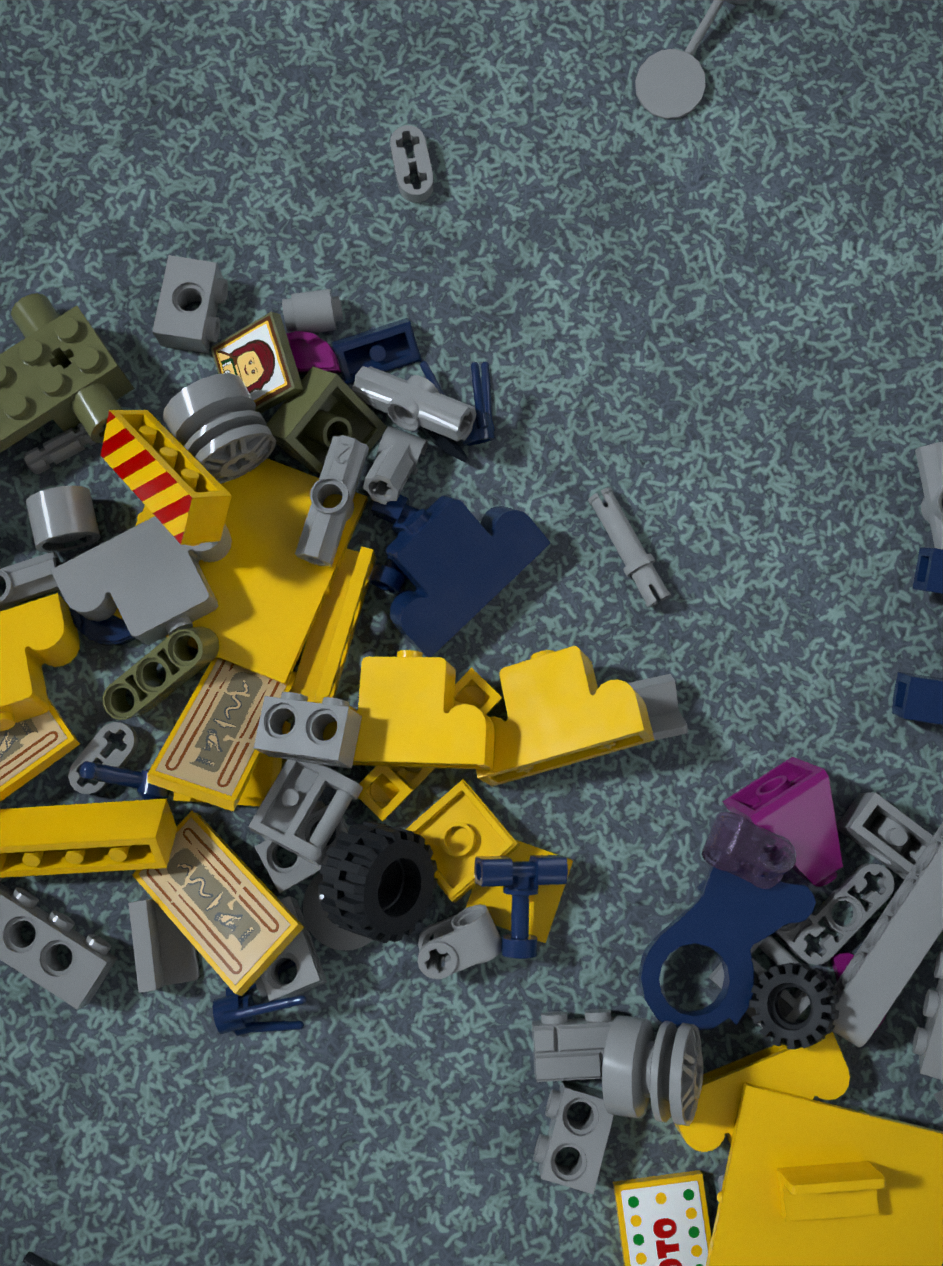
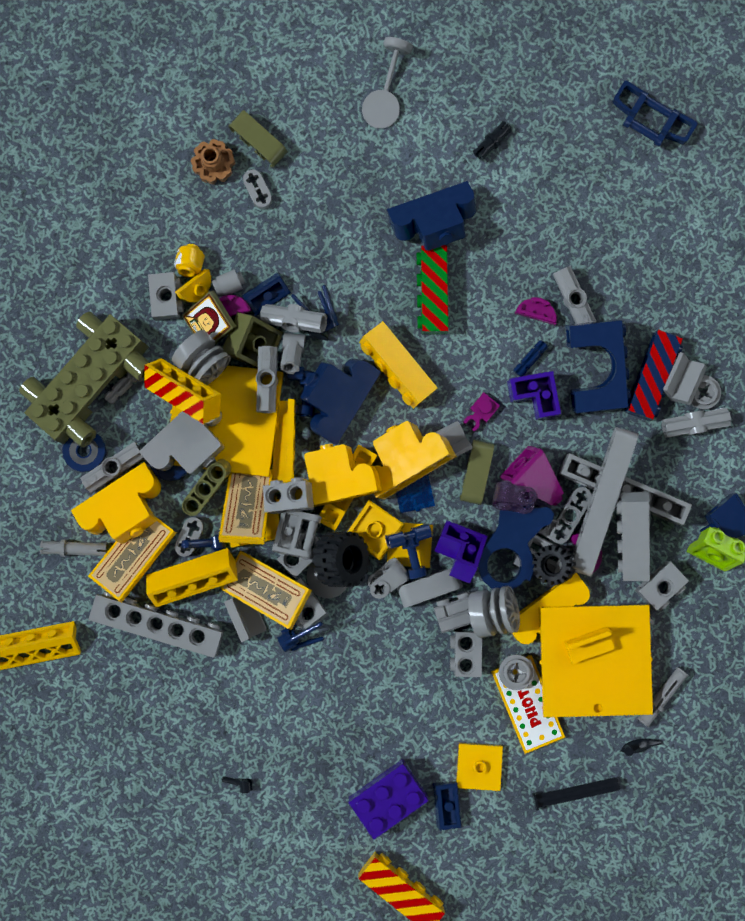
camera: 10 degrees left, 5 degrees up
light grey piece [26,486,101,553] -> none
light grey pin [588,487,671,608] -> none
none -> yellow head [174,244,205,277]
none -> yellow plate [175,269,211,302]
none -> medium nougat plant [191,139,235,184]
none -> olive beam [228,110,288,168]
none -> yellow brick [359,321,438,409]
none -> dark blue brick [387,181,476,251]
none -> clear blue piece [396,474,435,513]
none -> light grey beam [397,567,463,608]
none -> brick [416,245,448,335]
none -> dark purple brick [434,520,487,584]
none -> olive beam [459,439,495,505]
none -> magenta plate [463,392,500,432]
none -> black pin [473,121,512,161]
none -> light grey gear [498,654,534,690]
none -> dark purple brick [507,371,561,420]
none -> dark blue axle [513,340,548,377]
none -> magenta plate [514,297,557,326]

